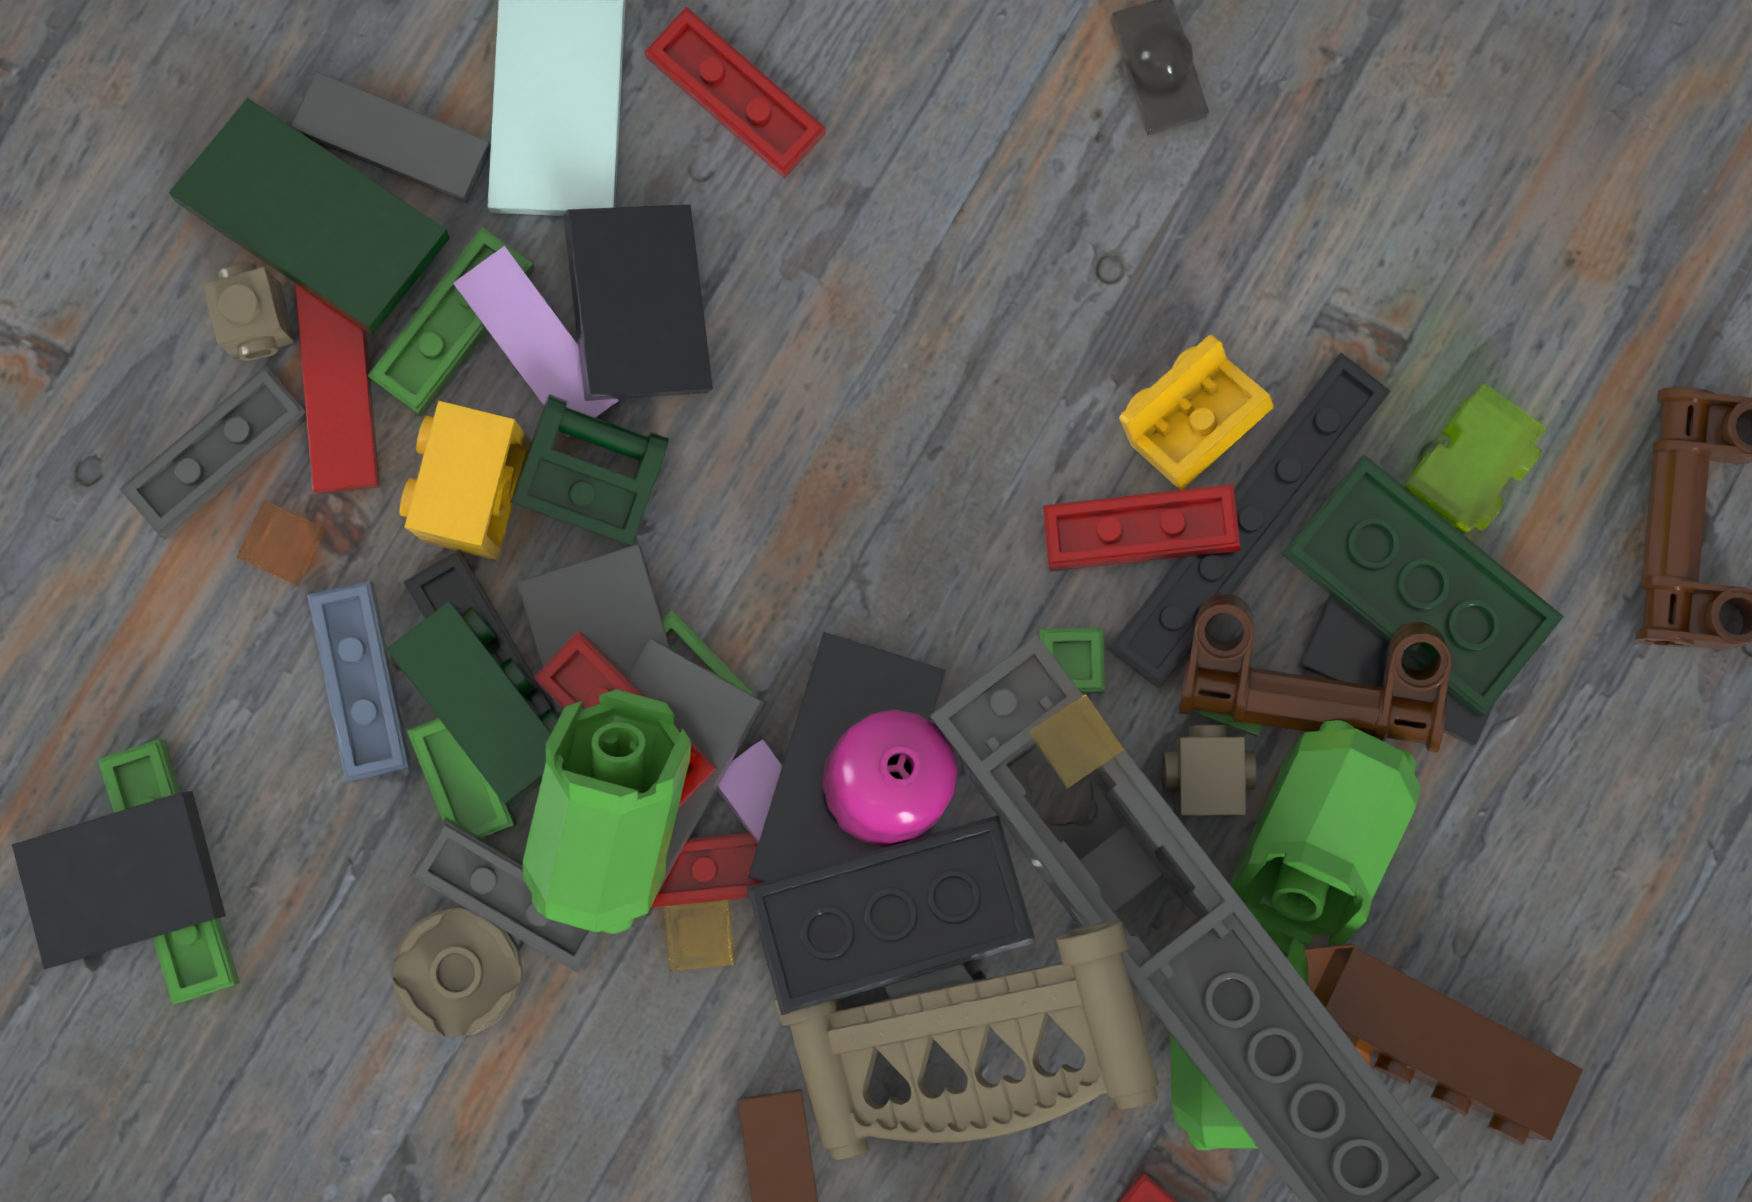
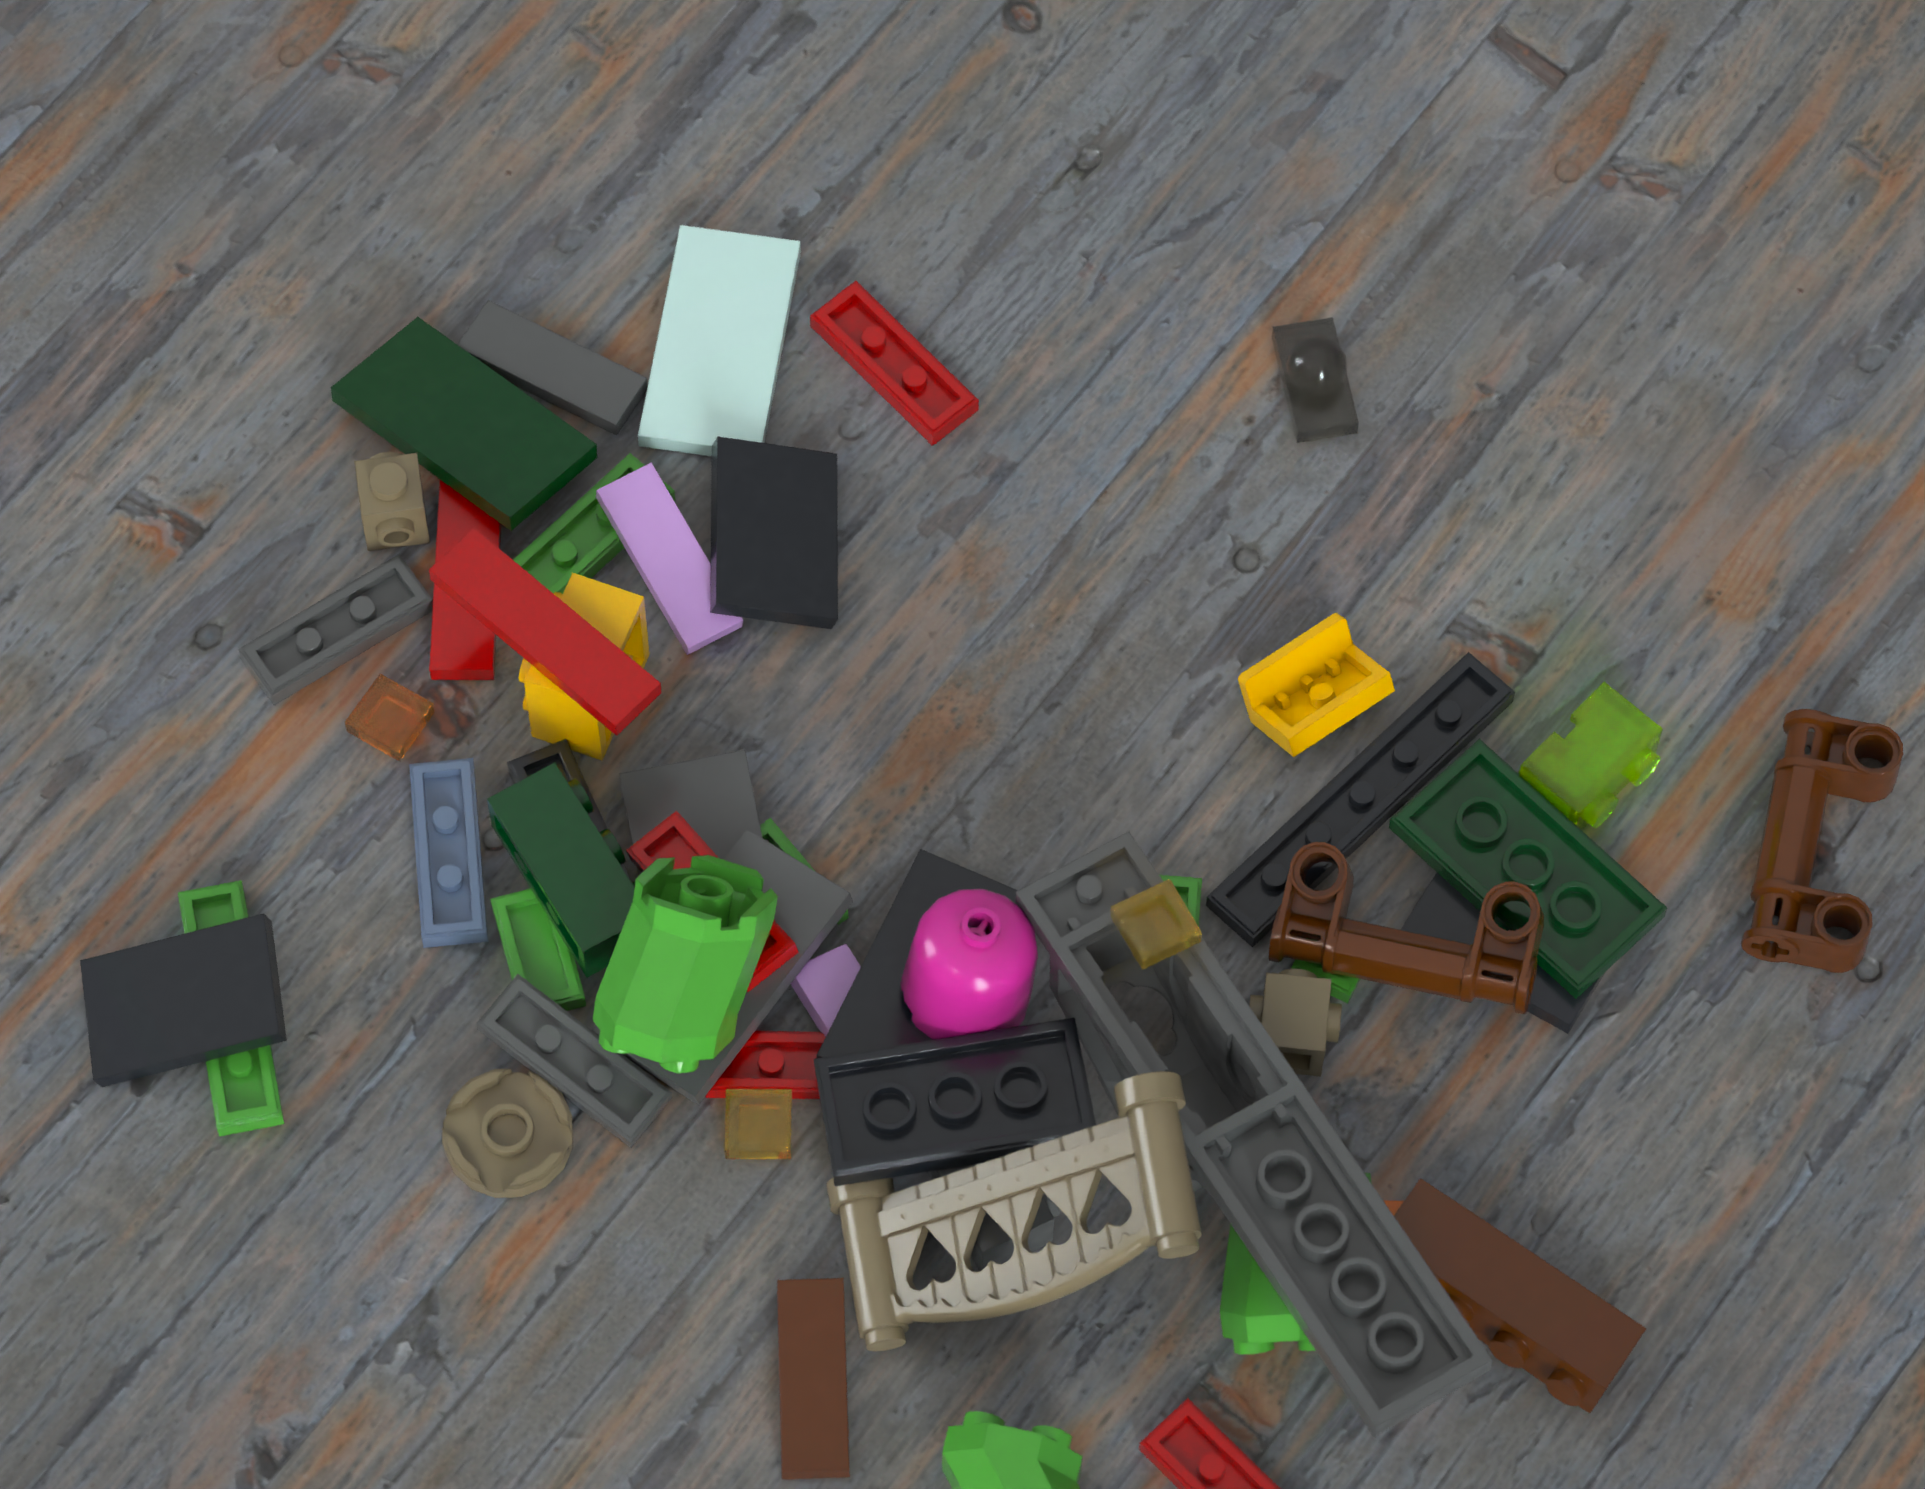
camera: 10 degrees right, 20 degrees down
dark green plate [510,394,669,546] -> none
red tile [1043,484,1240,572] -> none
bright green brick [1230,720,1421,945] -> none
none -> red tile [429,528,662,736]

